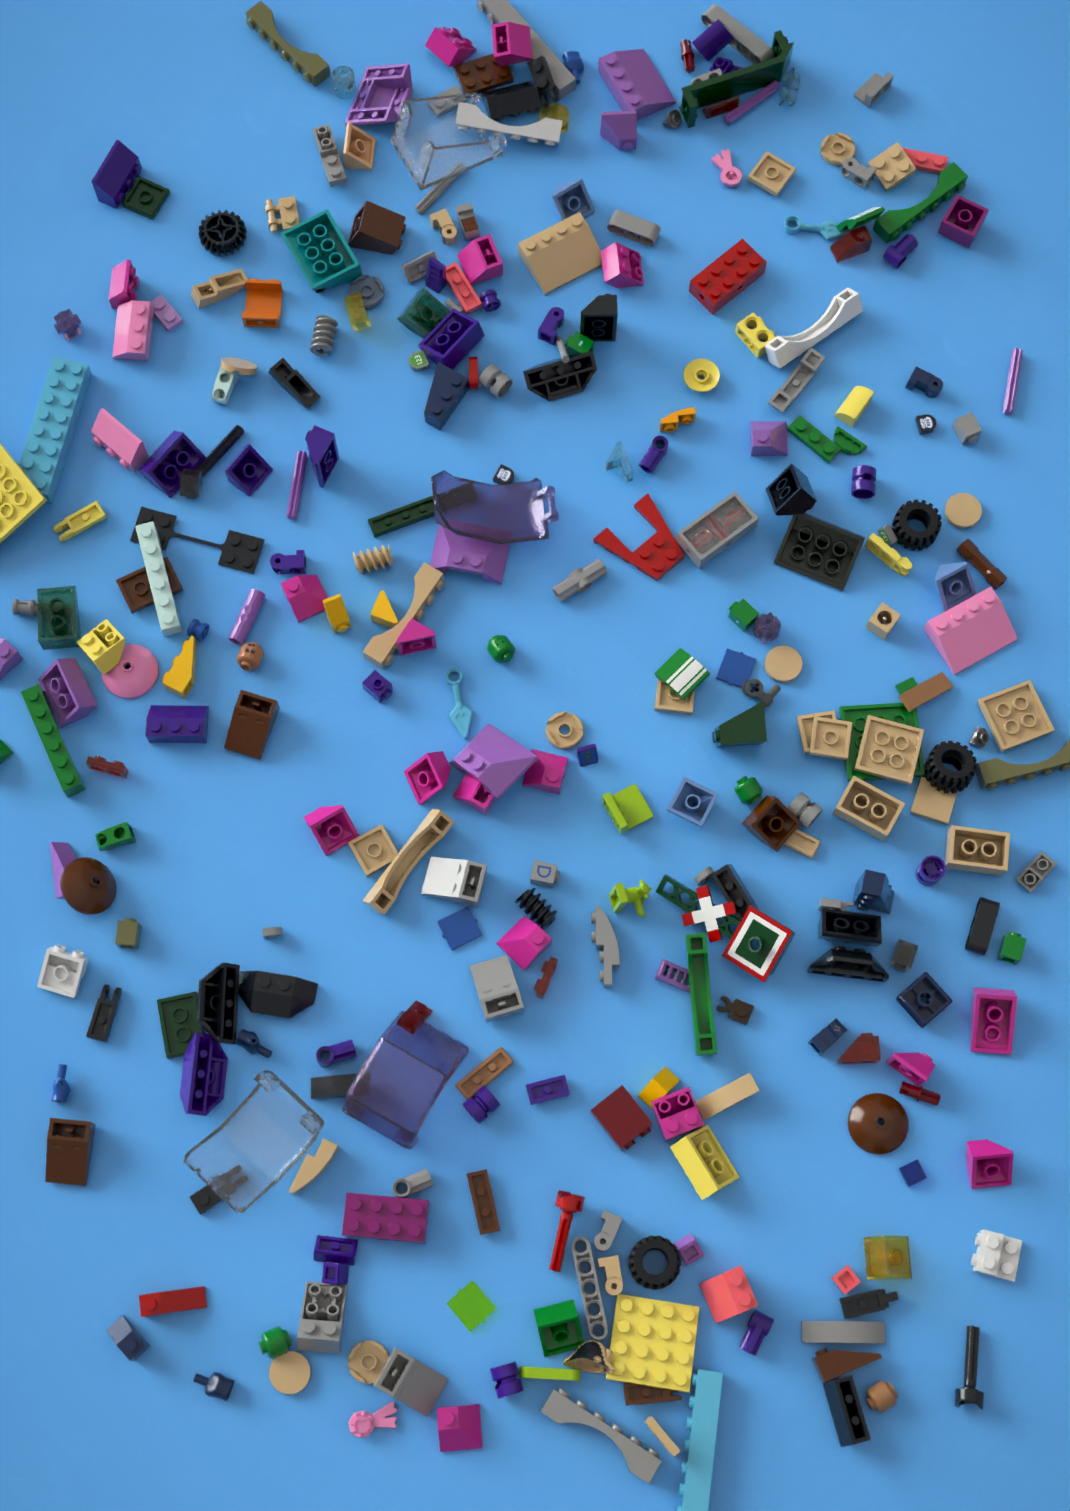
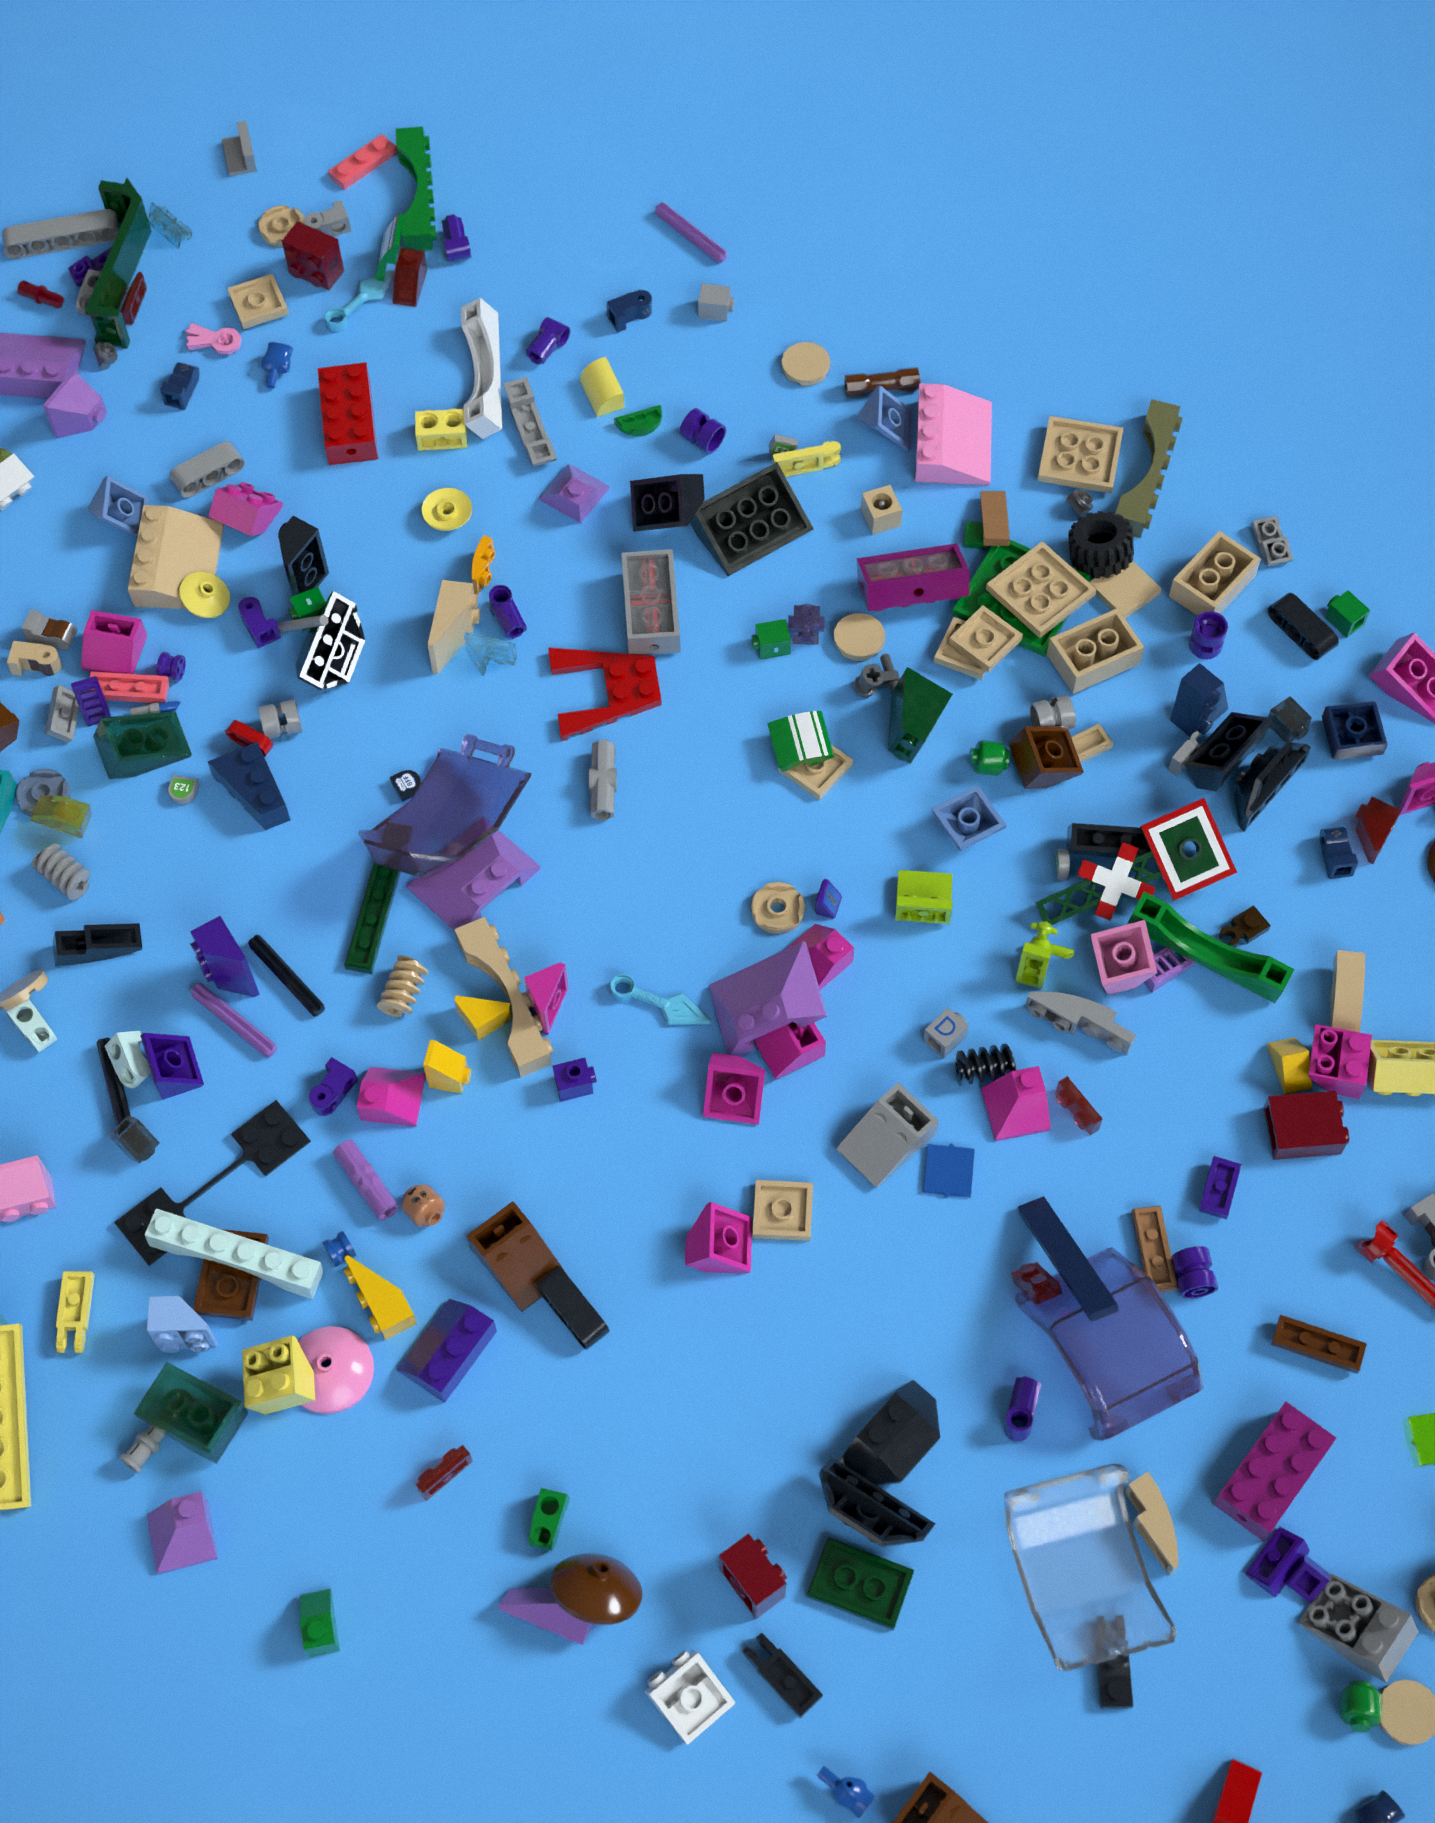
camera: 55 degrees left, 10 degrees down
green arch [21,684,86,798] -> none
medium lavender slope [38,658,98,728] -> none
olive brick [115,918,142,949] -> none
dark purple slope [138,431,206,498] -> none
dark purple wedge [180,1032,228,1116] -> none
dark blue piece [236,1029,272,1059] -> none
light grey tile [262,927,283,938] -> none
black slope [311,1073,371,1099] -> none
tan arch [362,809,454,915] -> none
light grey piece [392,1168,433,1198] -> none
dark purple slope [418,308,485,370] -> none
light grey slope [469,955,524,1023] -> none
green head [487,635,515,663] -> none
dark purple brick [692,19,735,62] -> none
blue piece [716,648,756,688] -> none
medium lavender axle [724,80,781,124] -> none
green plate [787,415,841,464] -> none
tan plate [868,142,917,192] -> none
black tyre [892,499,942,551] -> none
black tile [915,414,937,435] -> none
magenta brick [938,195,989,248] -> none
none -> light aqua leg [105,1031,151,1088]
none -> light blue slope [147,1296,218,1353]
none -> dark blue leg [160,362,200,410]
none -> light yellow dish [179,572,230,618]
none -> black axle [248,935,325,1017]
none -> blue piece [261,342,293,389]
none -> dark red brick [282,221,344,291]
none -> tan slope [427,580,481,674]
none -> dark purple piece [526,317,571,365]
none -> black beam [534,1265,610,1350]
none -> dark red brick [719,1533,787,1619]
none -> magenta brick [857,543,970,611]
none -> dark blue tile [1018,1196,1119,1322]
none -> bright pink slope [1091,920,1158,995]

